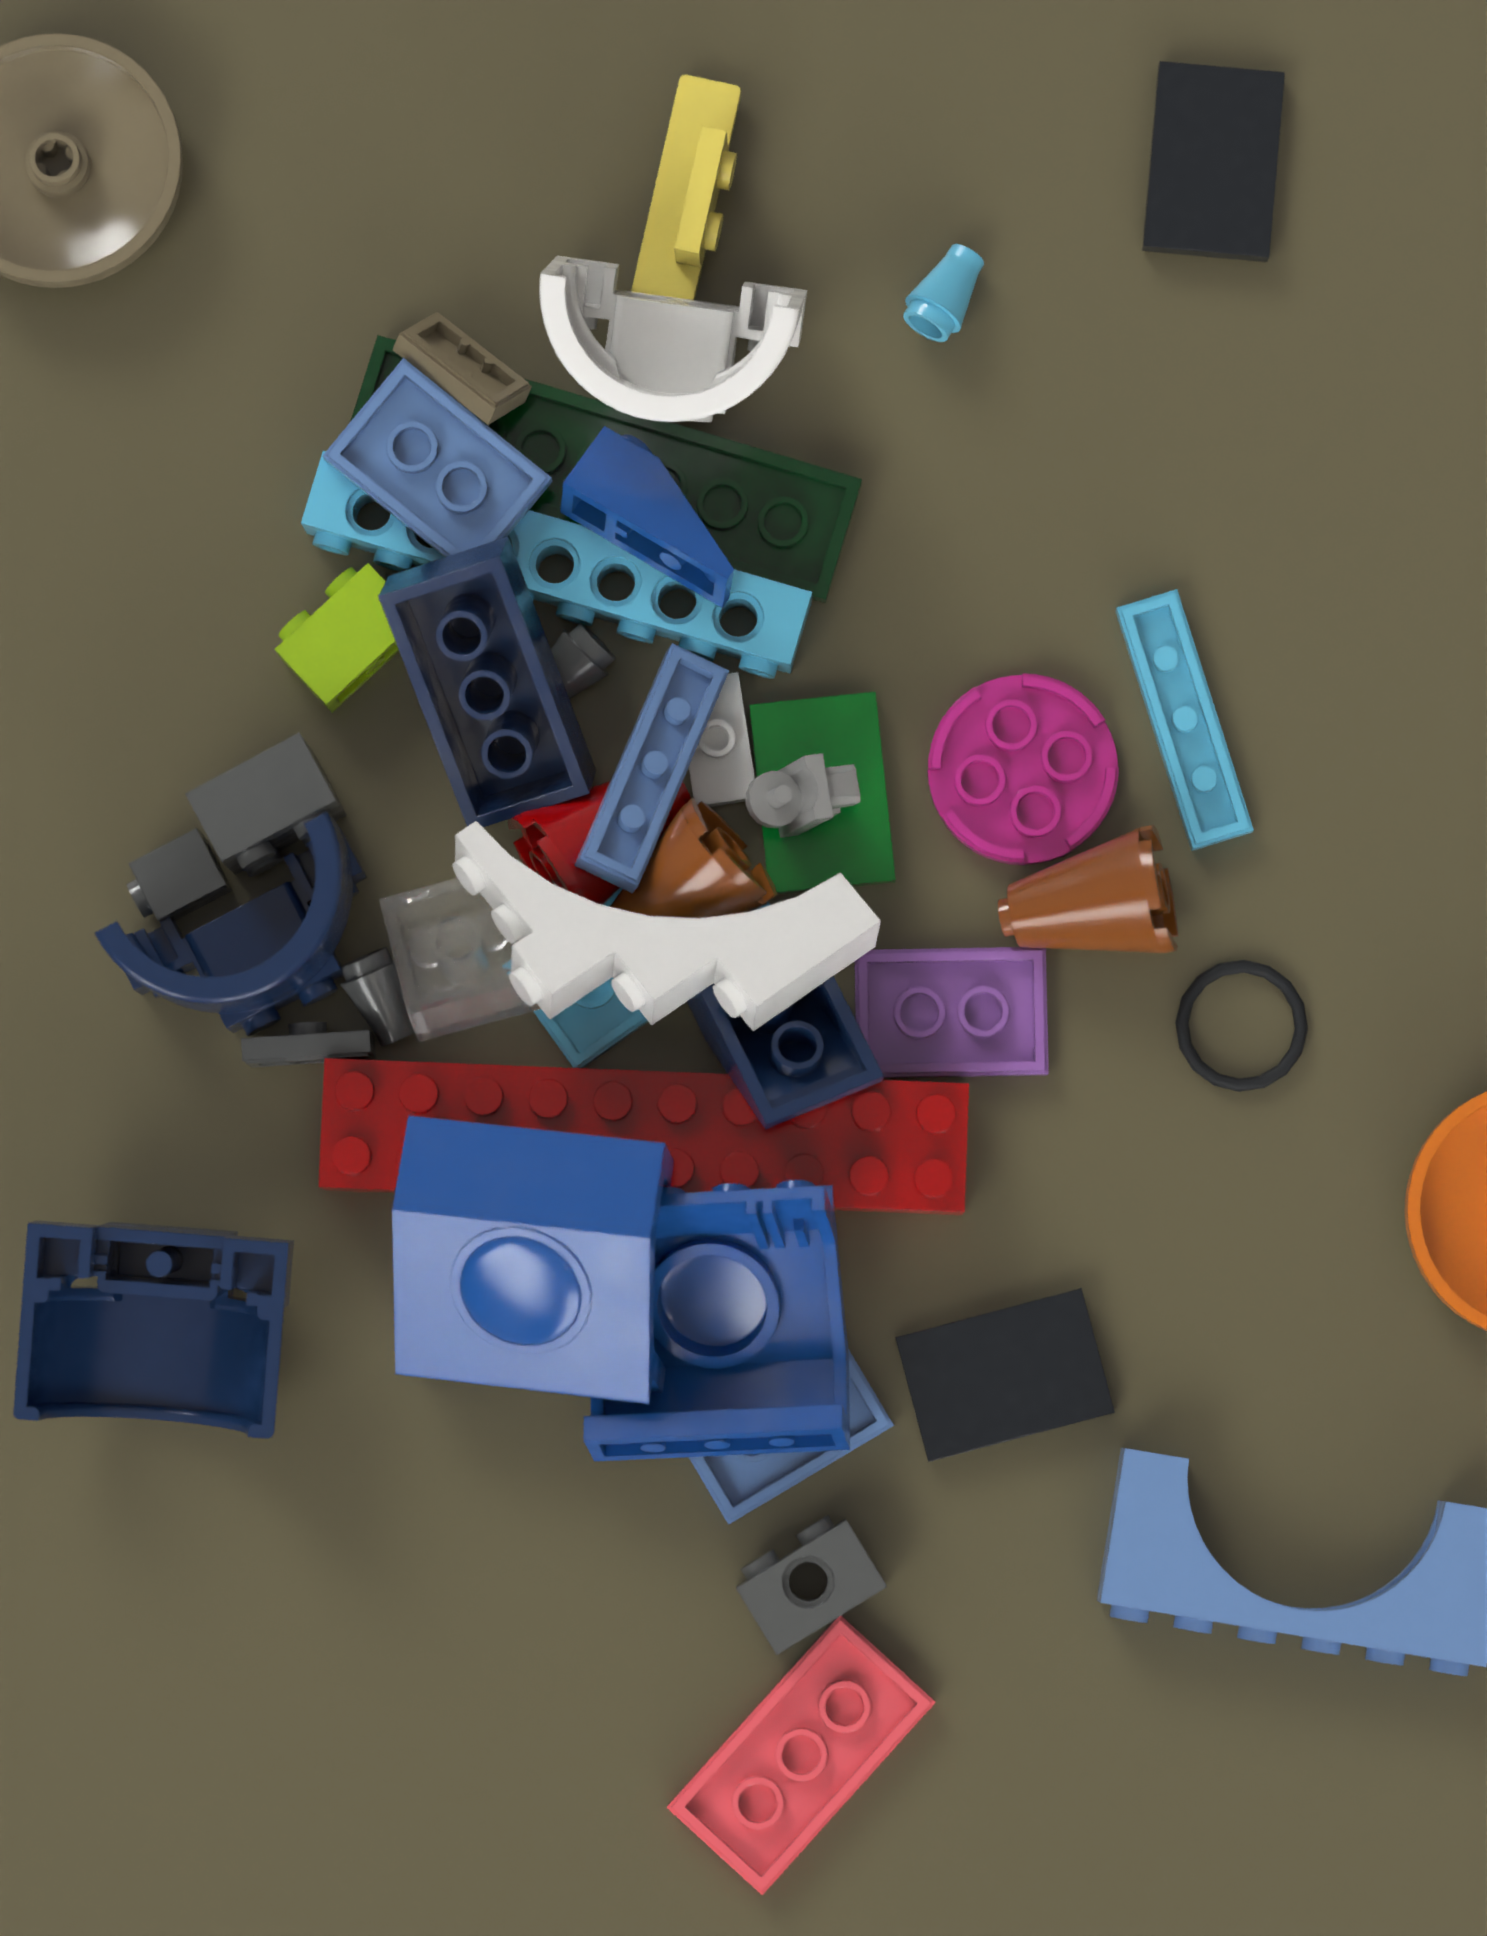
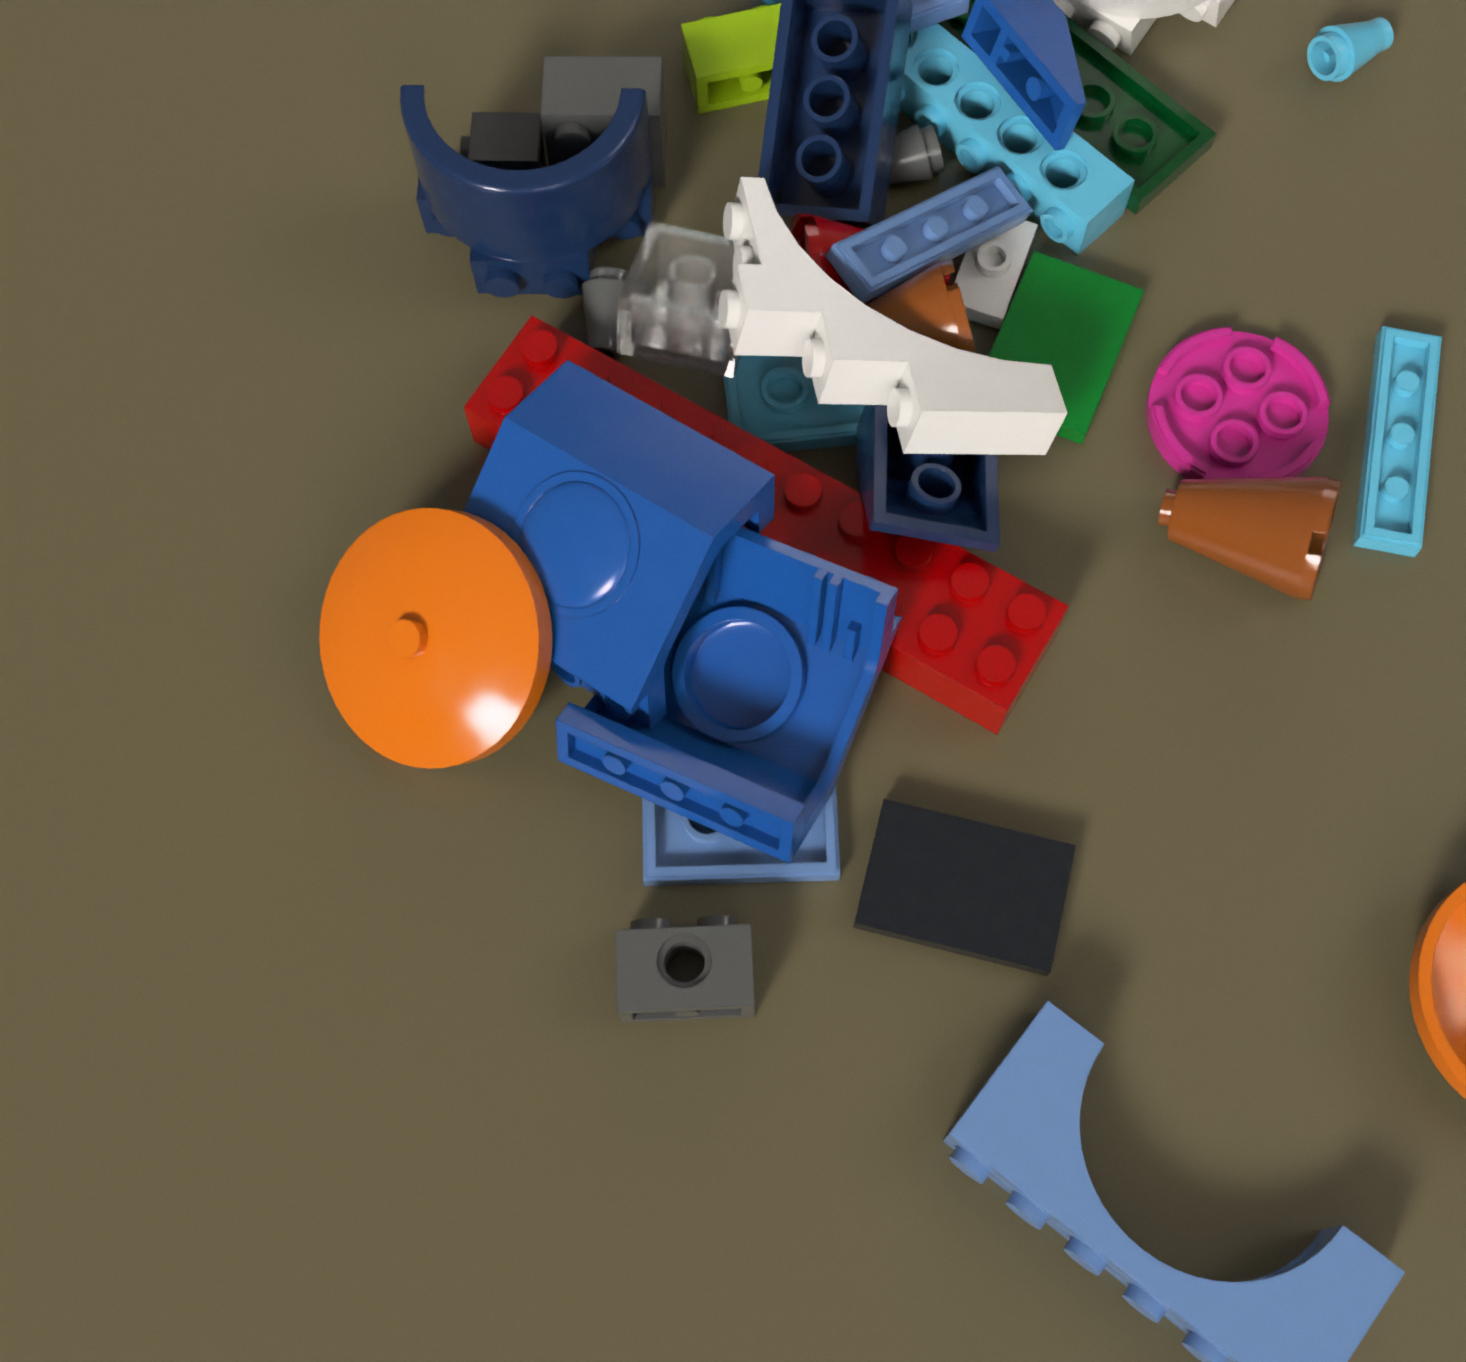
camera: 25 degrees right, 15 degrees down
dark blue piece [13,1220,294,1439] -> none
dark grey plate [241,1022,376,1068] -> none
coral tile [667,1615,936,1895] -> none
light grey hips [746,753,860,838] -> none
medium lavender tile [854,947,1049,1078] -> none
black piece [1175,960,1308,1092] -> none
none -> orange dish [319,508,553,769]

